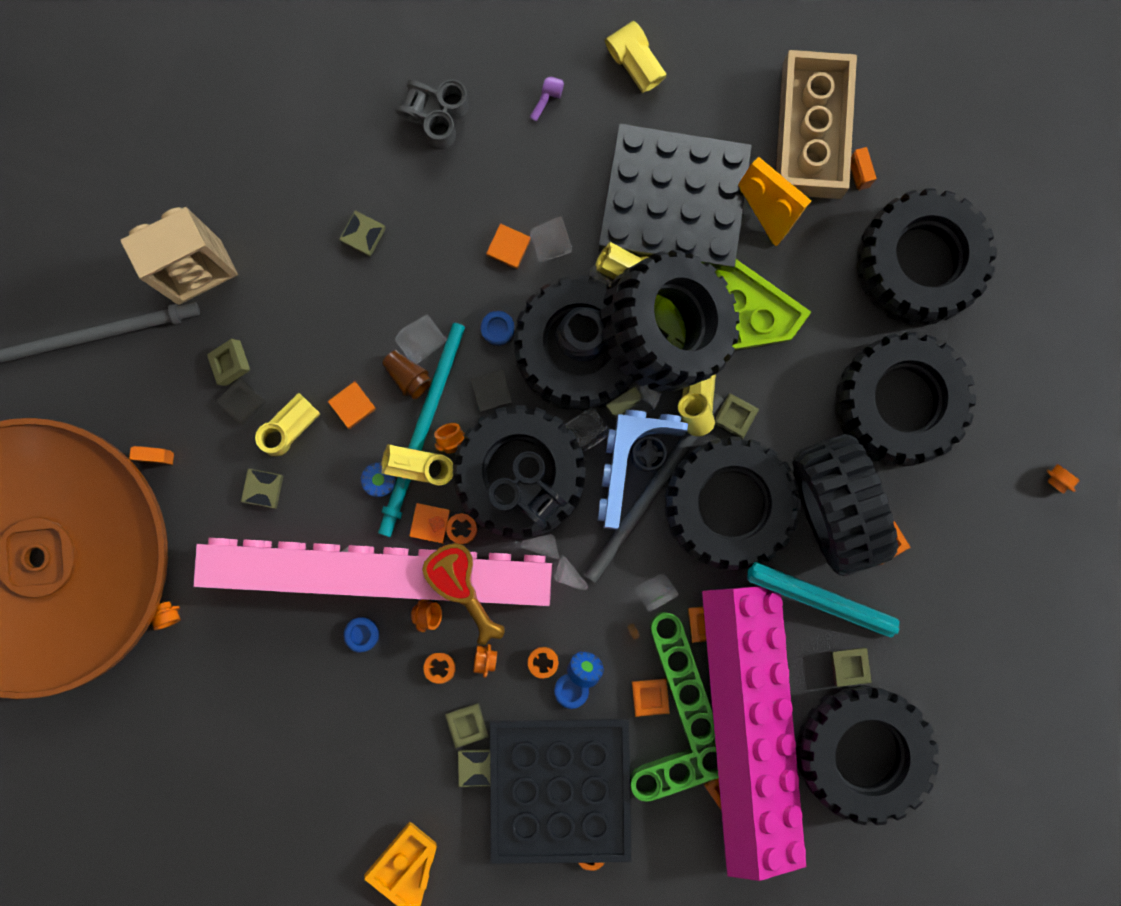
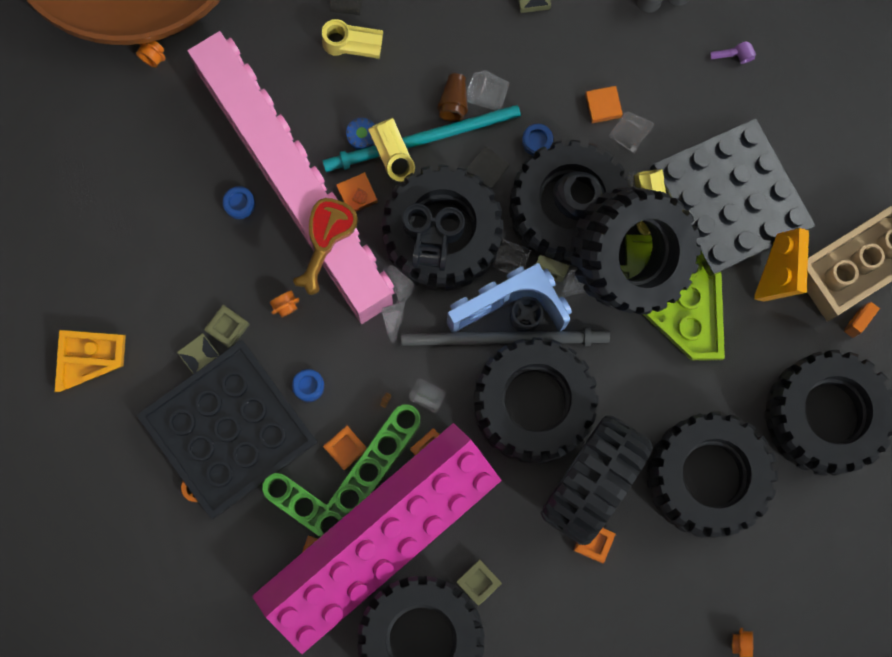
camera: 45 degrees right, 5 degrees down
olive tile [241,469,283,509] -> none
orange tile [328,381,376,429] -> none
orange plate [411,599,442,632] -> none
orange bush [424,653,456,684] -> none
orange plate [434,423,465,454] -> none
orange bush [446,513,478,544] -> none
orange bush [528,647,559,679] -> none
blue tile [567,652,604,688] -> none
light yellow piece [605,21,667,93] -> none
light yellow piece [678,374,716,437] -> none
olive tile [714,393,759,440] -> none
teal axle [747,562,900,638] -> none

